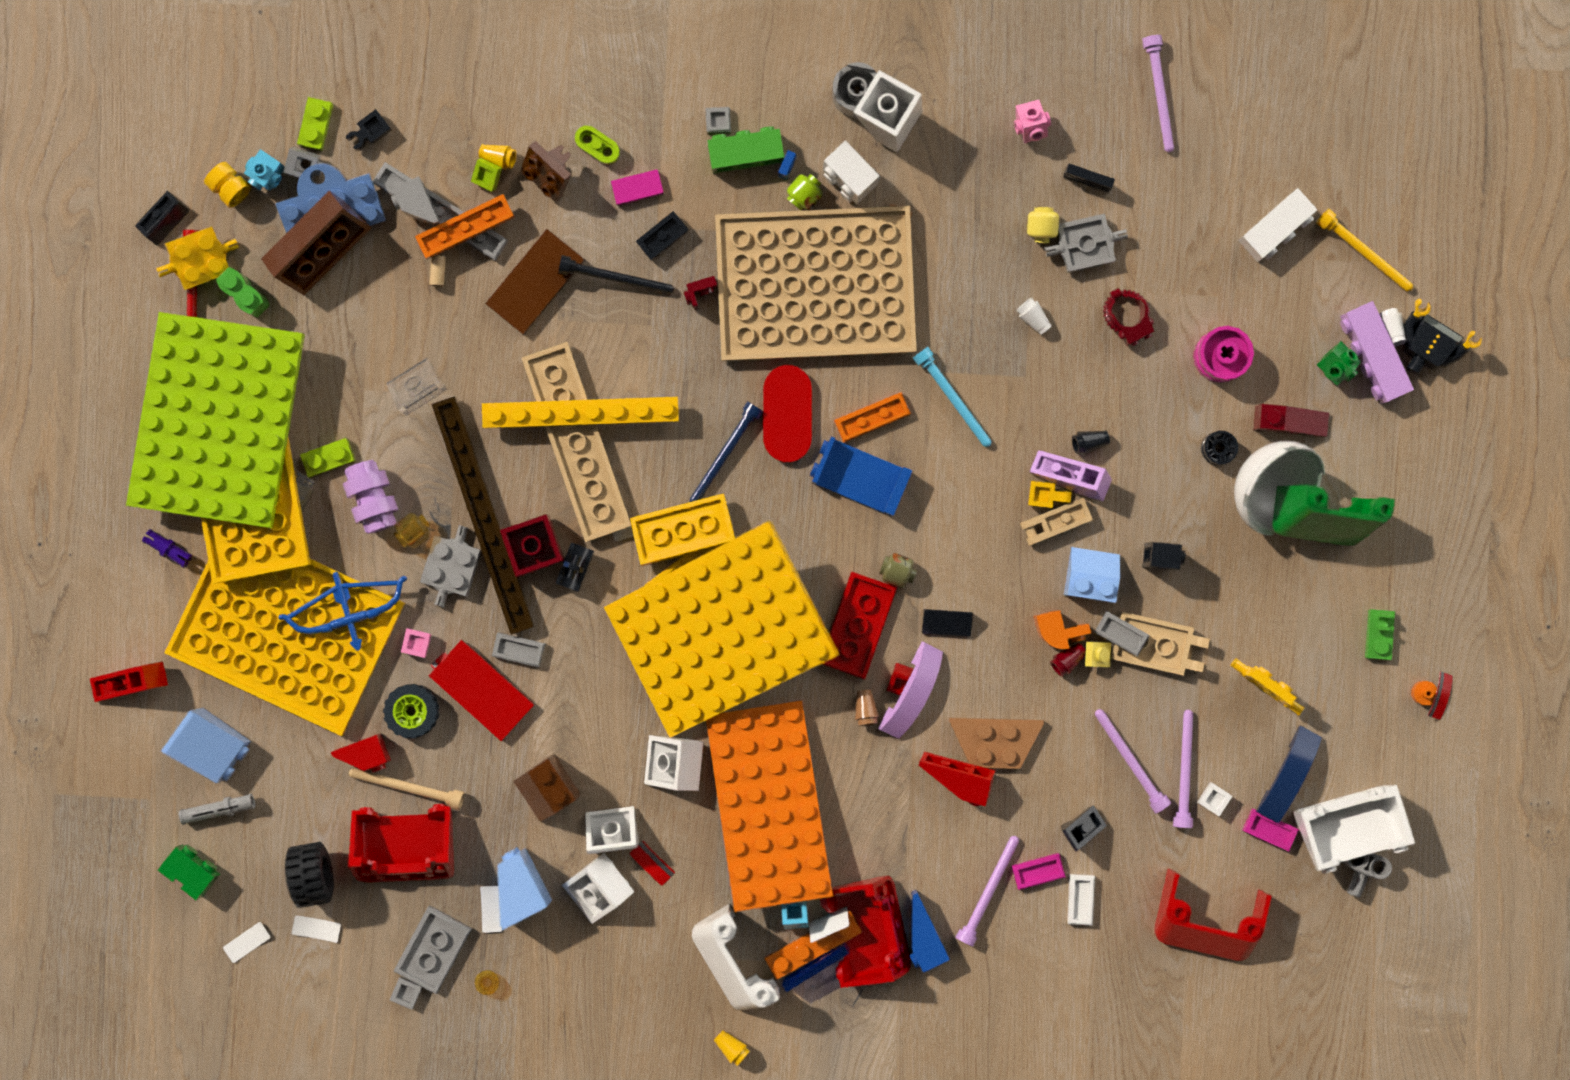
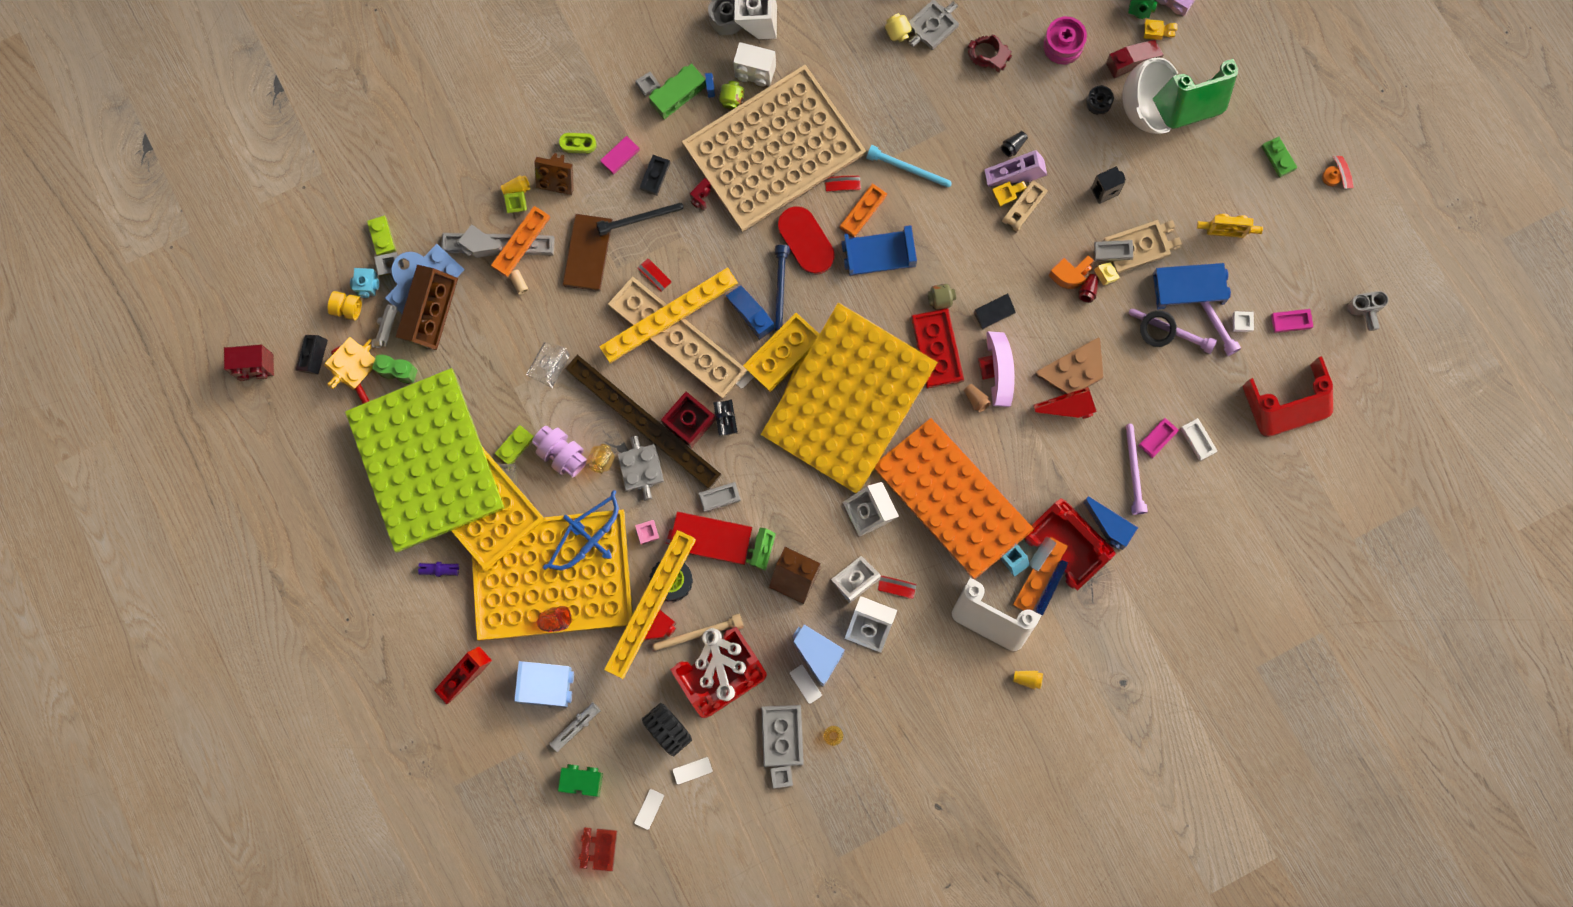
camera: 25 degrees left, 10 degrees down
black plate [346,109,392,151] -> none
white cone [1017,298,1052,335] -> none
black slope [1061,805,1107,852] -> none
light blue slope [1064,547,1120,603] -> none
dark blue slope [1256,725,1322,824] -> none
white windscreen [1293,785,1415,873] -> none
none -> dark red brick [224,344,274,381]
none -> light grey piece [371,304,397,348]
none -> clear red rock [536,606,572,632]
none -> clear red plate [578,827,618,871]
none -> yellow plate [604,530,696,679]
none -> red sticker [638,258,671,292]
none -> white plant [695,628,746,701]
none -> blue slope [726,285,775,340]
none -> bright green plate [746,527,776,570]
none -> red sticker [825,176,861,192]
none -> black tyre [1140,310,1177,347]
none -> yellow plate [1143,19,1177,40]
none -> blue panel [1153,263,1231,310]

